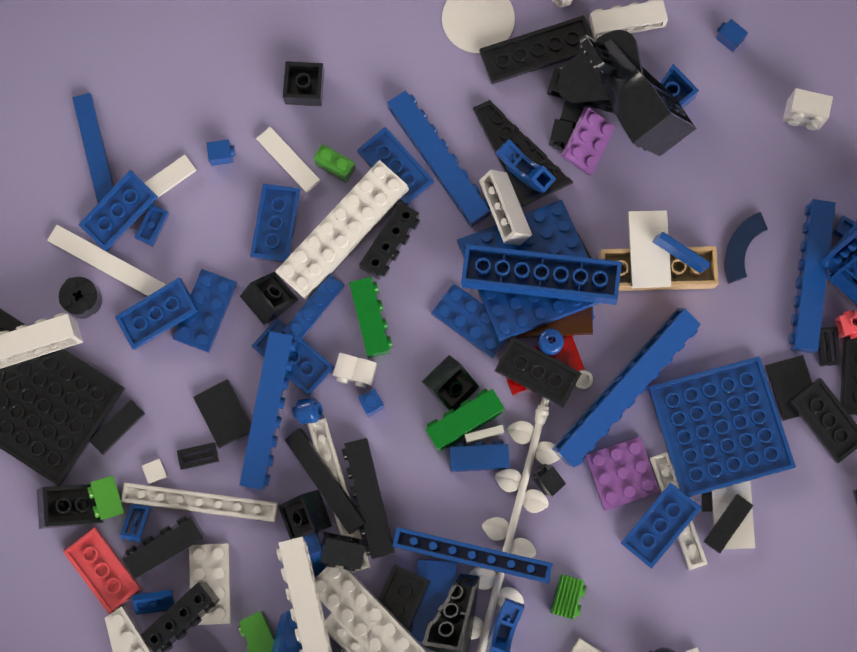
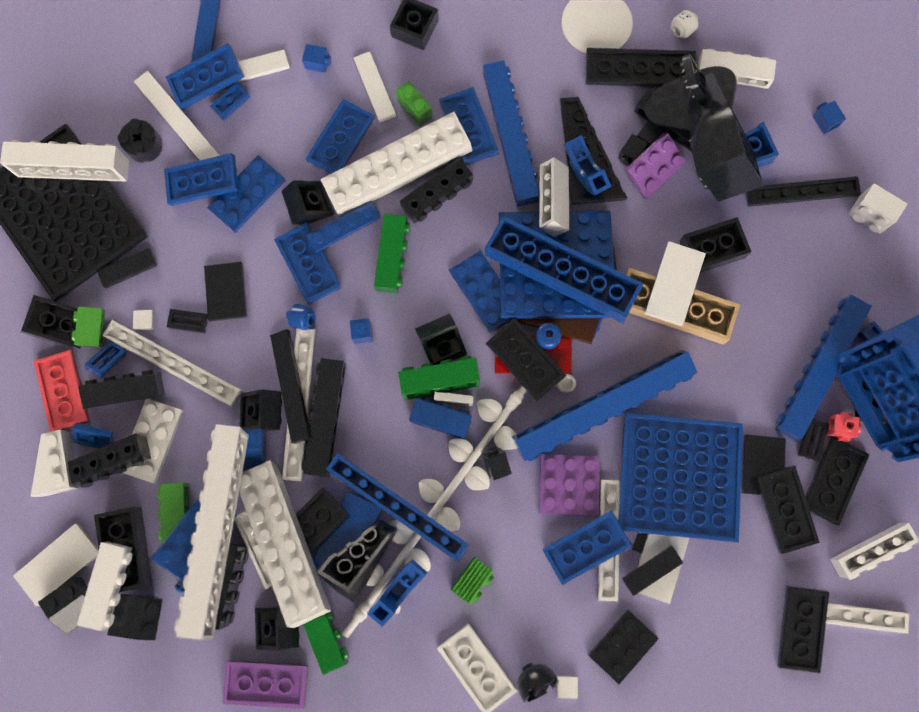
camera: 25 degrees right, 0 degrees up
blue brick [239,331,297,490] -> none
black slope [320,531,366,571] -> none
white brick [333,353,377,389] -> none
blue tile [652,232,711,273] -> none
dark blue tile [724,212,768,284] -> none
none -> black plate [588,609,659,684]
none -> black brick [679,217,752,273]
none -> black tile [746,176,861,207]

